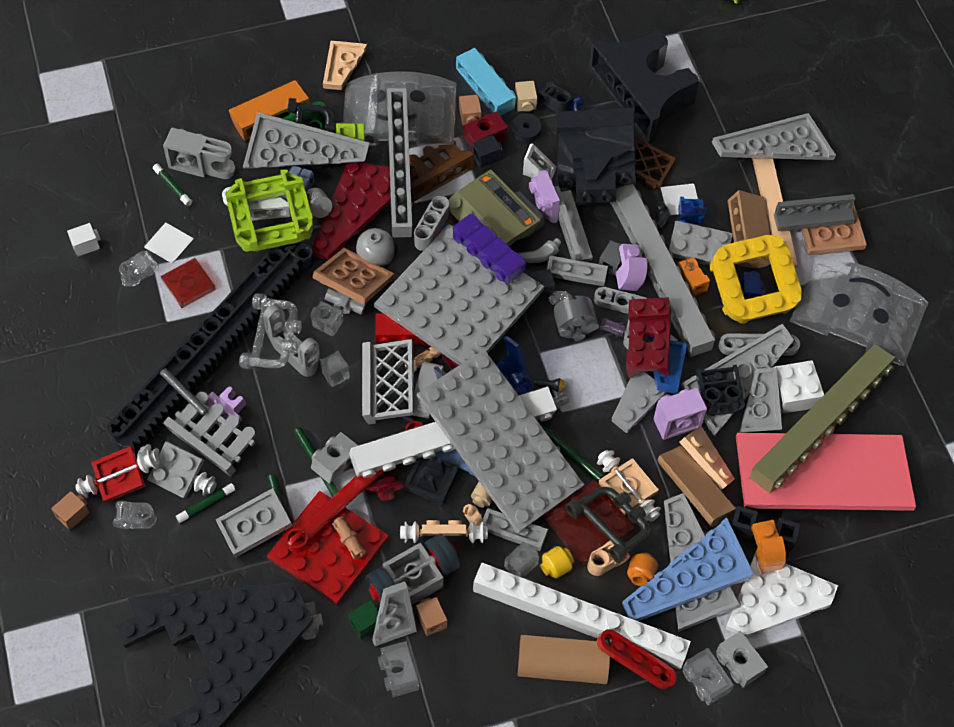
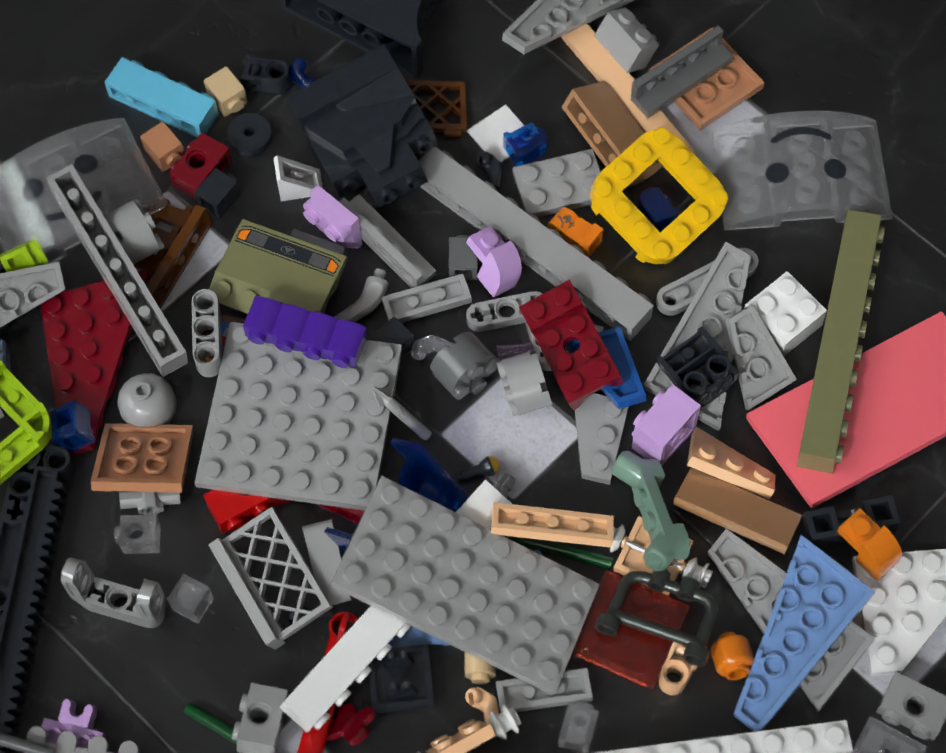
camera: 25 degrees left, 5 degrees up
clear bar [239,293,302,369] -> none
light grey piece [306,188,332,218] -> none
light nougat axle [405,347,441,372] -> none
yellow head [540,546,574,579] -> none
none -> clear blue brick [51,400,95,452]
none -> light grey brick [104,198,164,264]
none -> light grey piece [372,387,432,440]
none -> light nougat plate [491,502,614,547]
none -> light grey brick [496,349,552,416]
none -> light grey brick [594,8,659,73]
none -> sand green plate [612,450,690,572]

